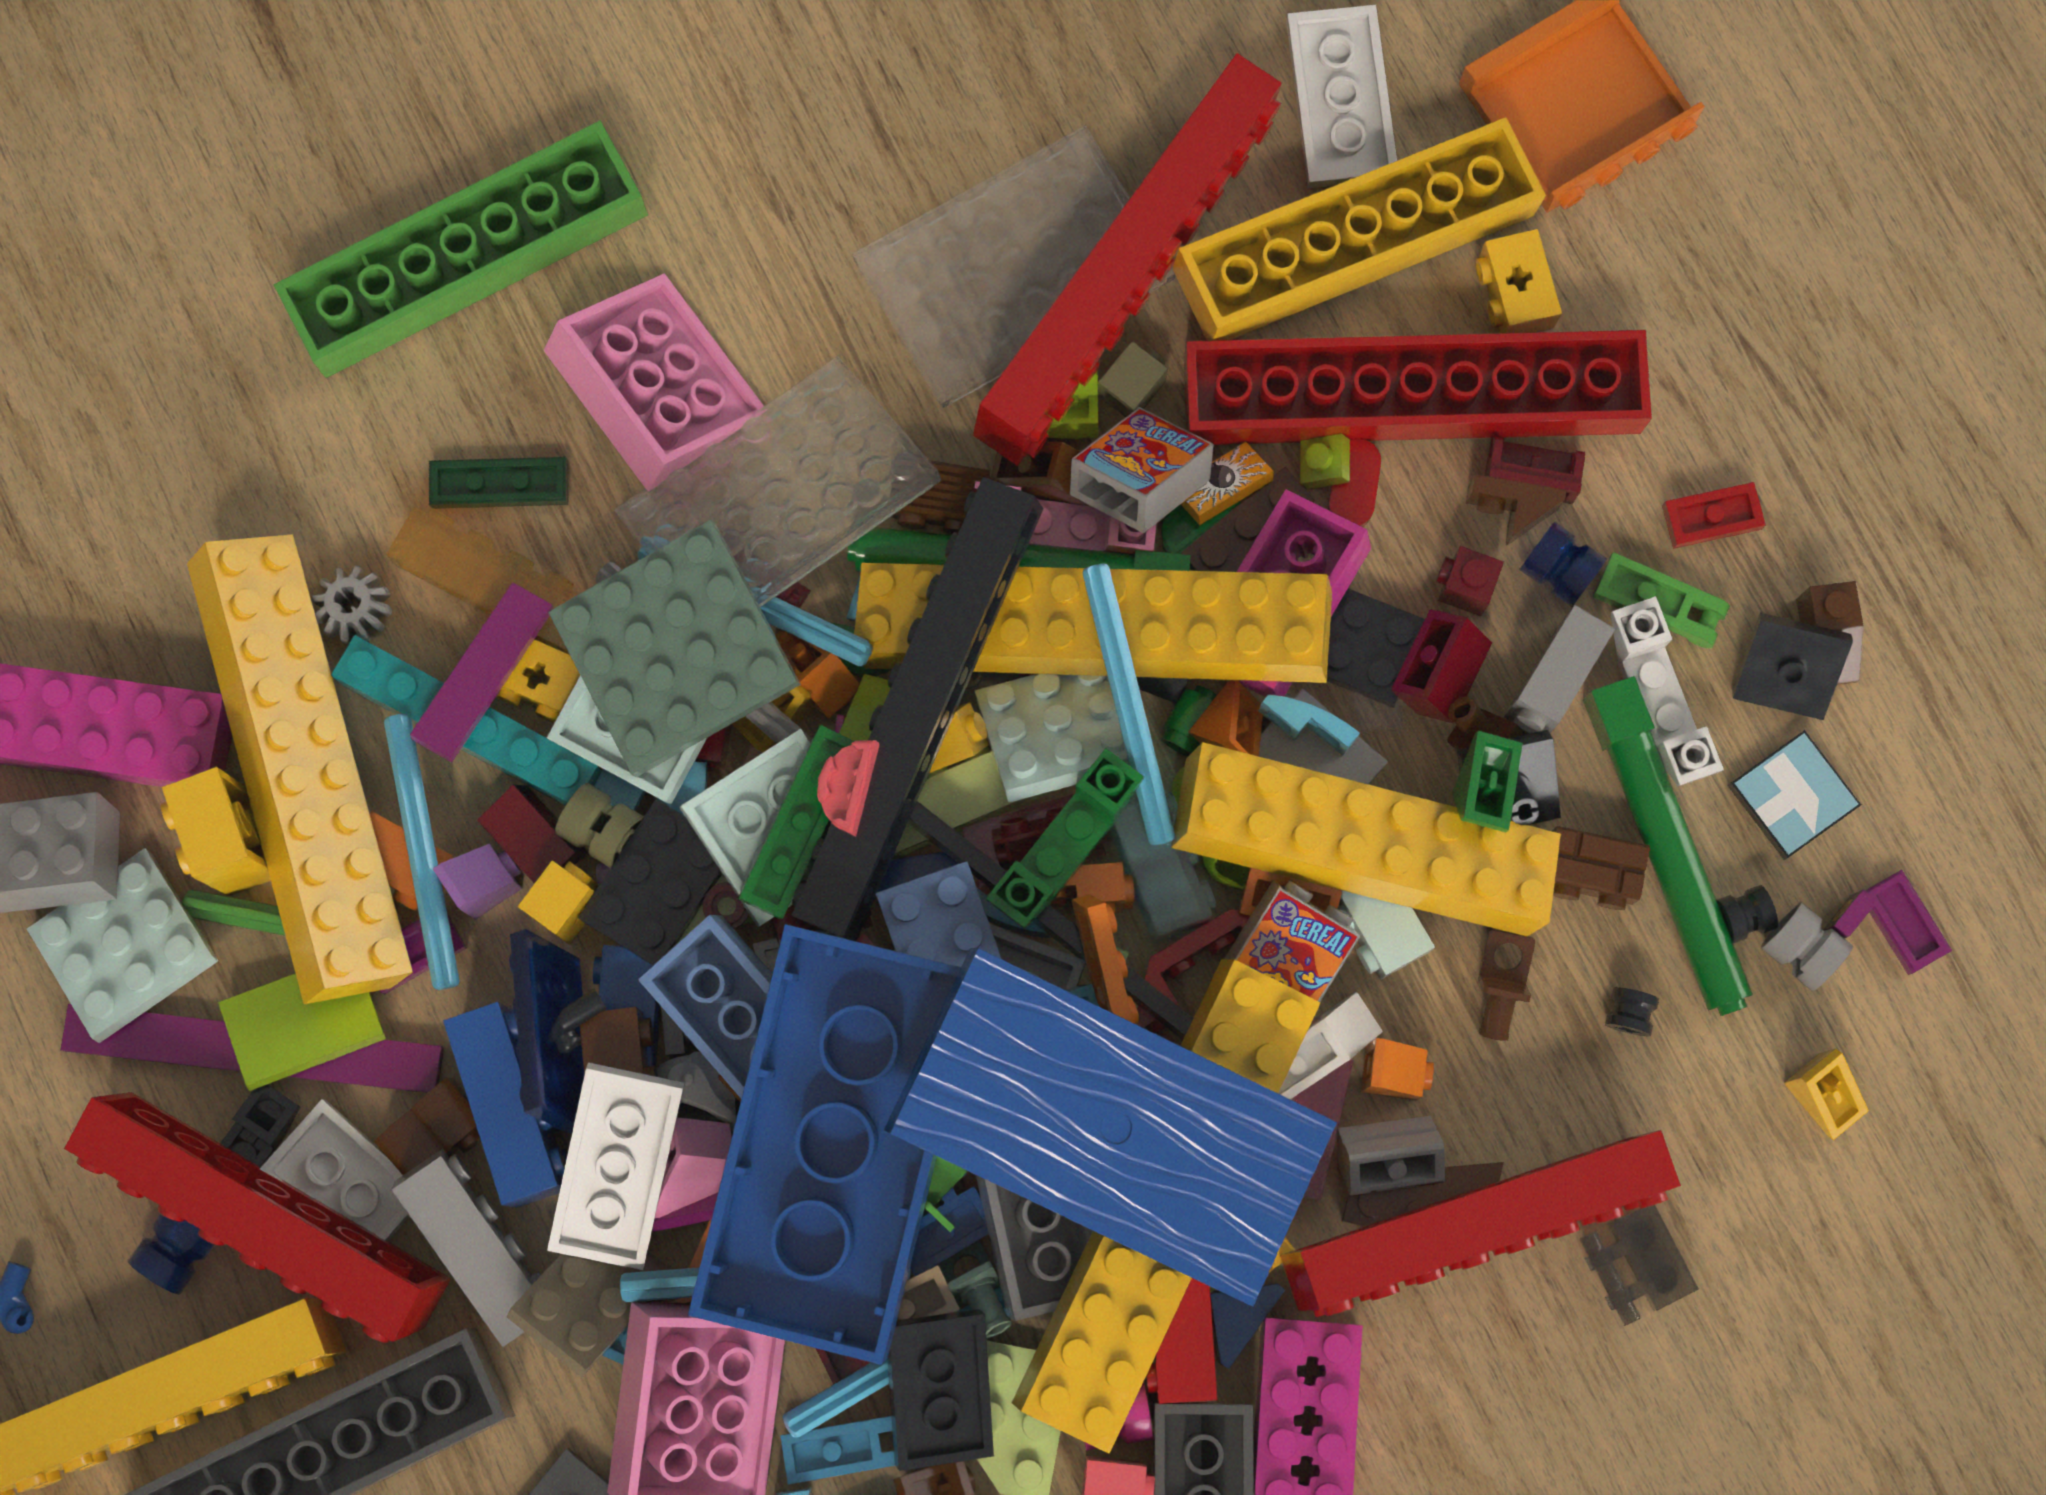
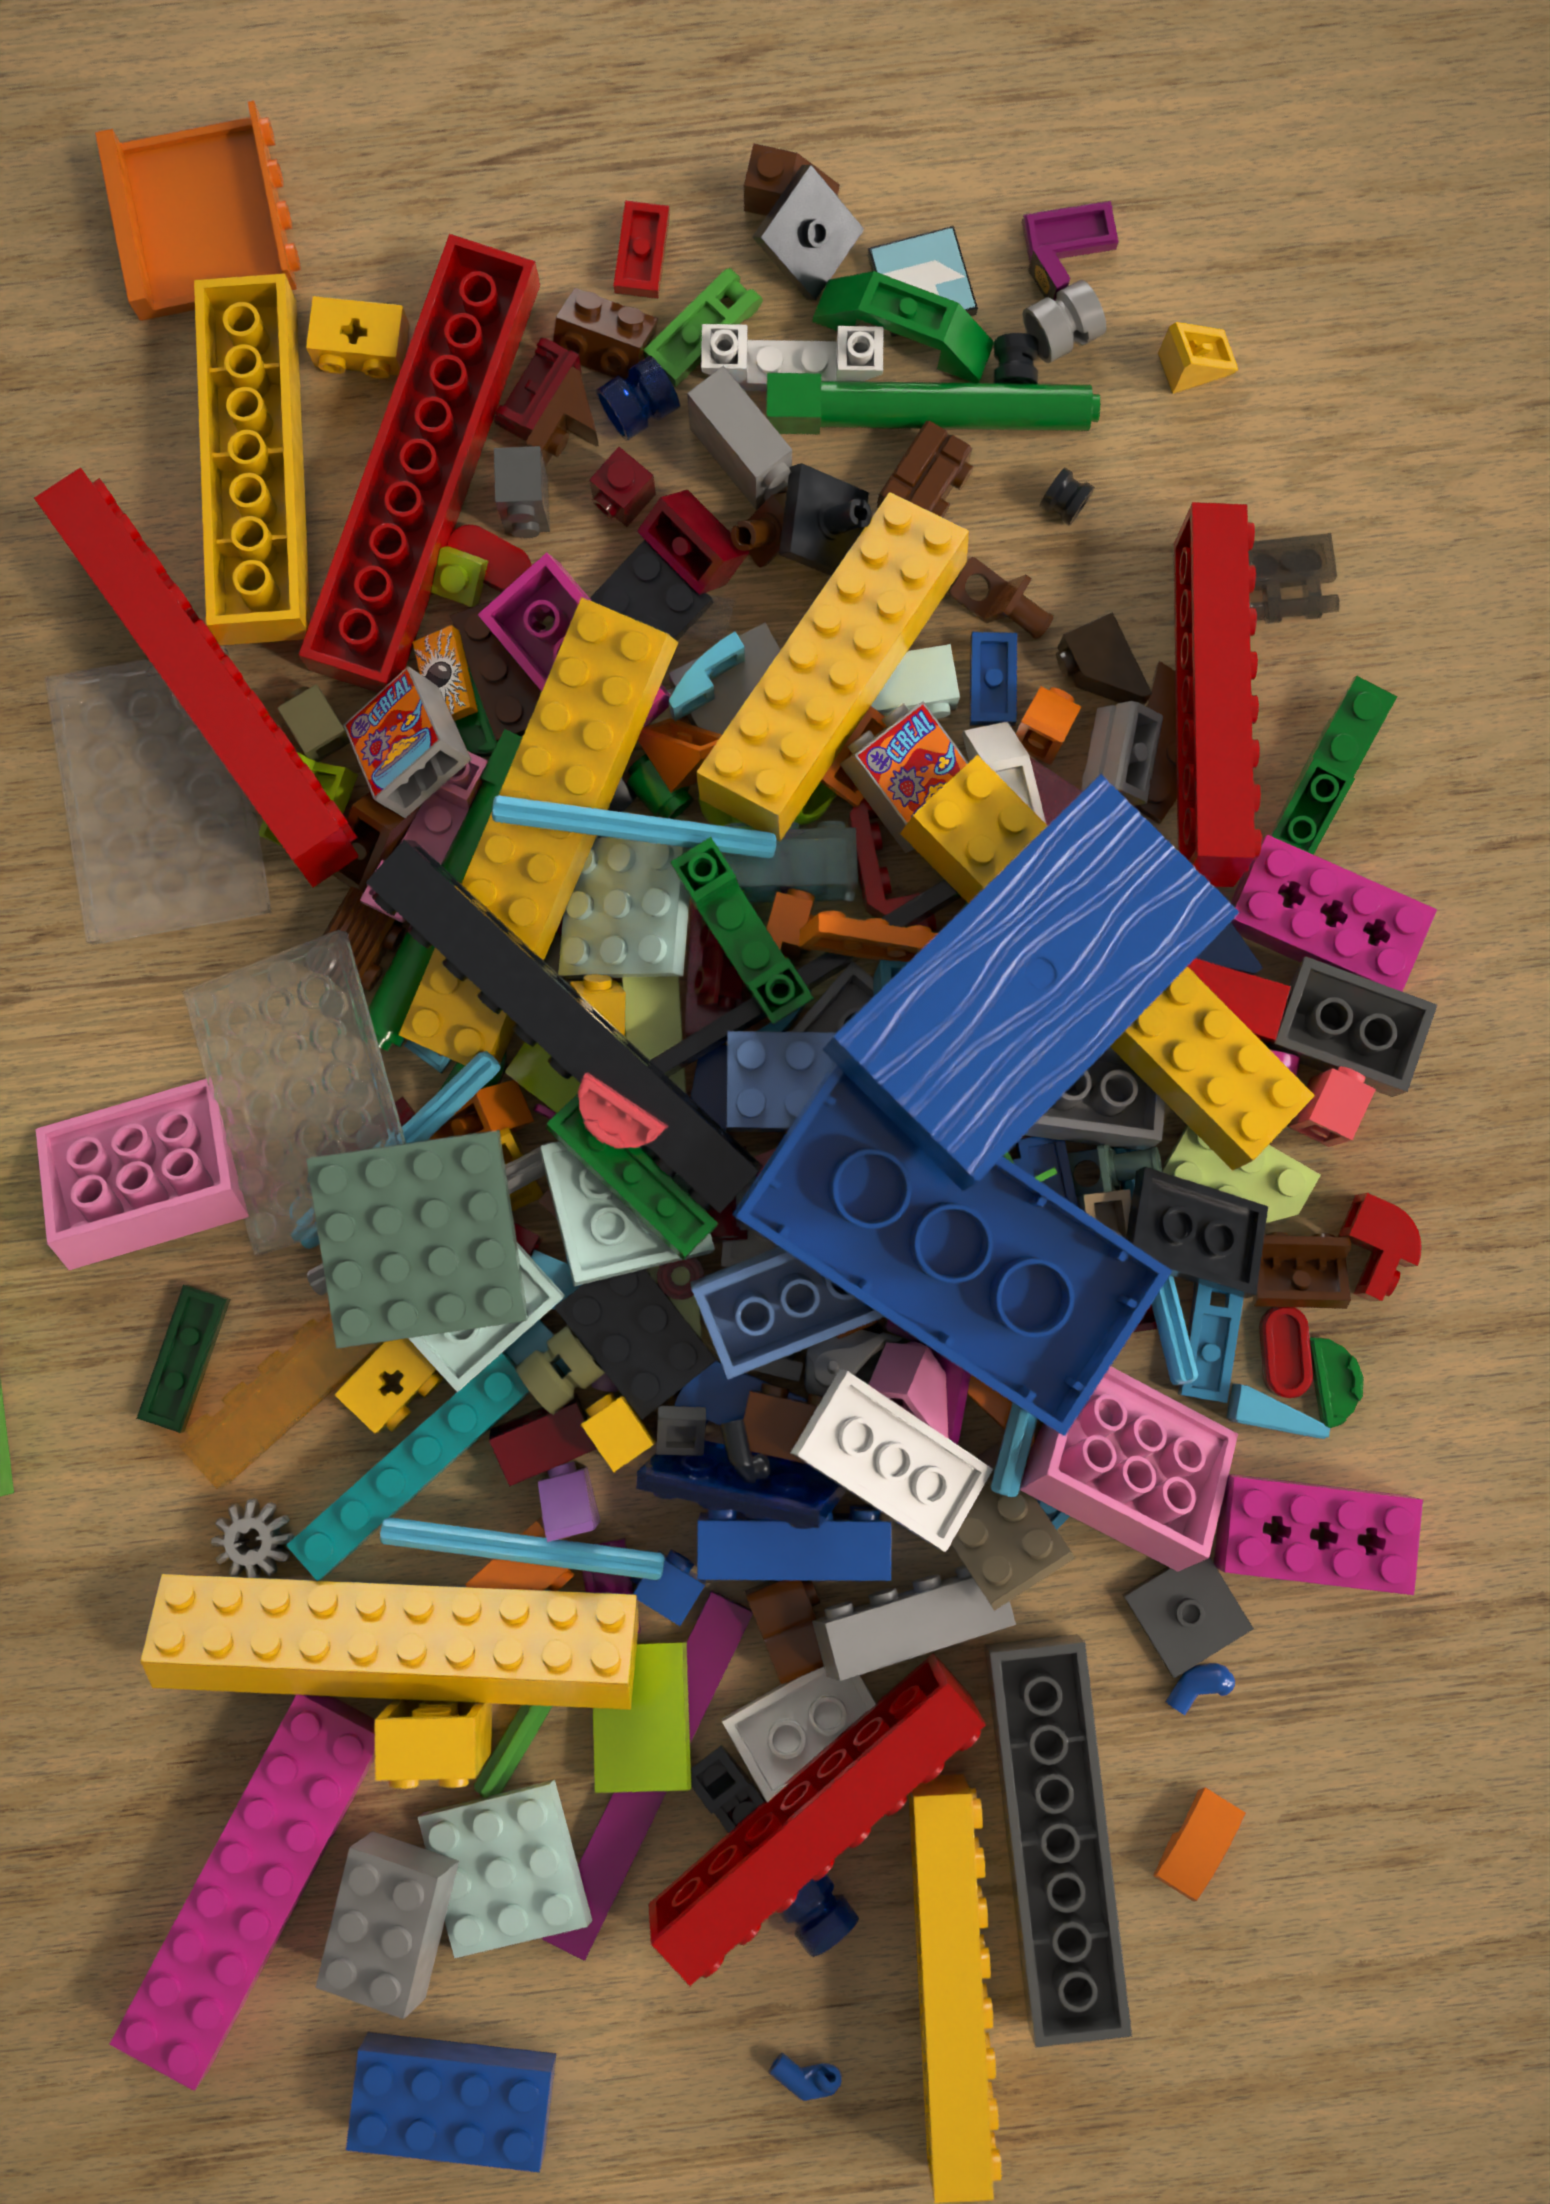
camera: 75 degrees left, 5 degrees up
magenta tile [410,582,553,762] -> none
white plate [1286,5,1397,188] -> none
green slope [1452,731,1523,833] -> none
none -> dark grey brick [494,446,550,538]
none -> reddish brown bracket [553,288,658,383]
none -> blue brick [630,1549,706,1626]
none -> dark grey plate [656,1406,706,1456]
none -> green slope [812,271,994,383]
none -> blue plate [970,632,1017,726]
none -> dark brown slope [1056,612,1152,705]
none -> green slope [1270,676,1398,855]

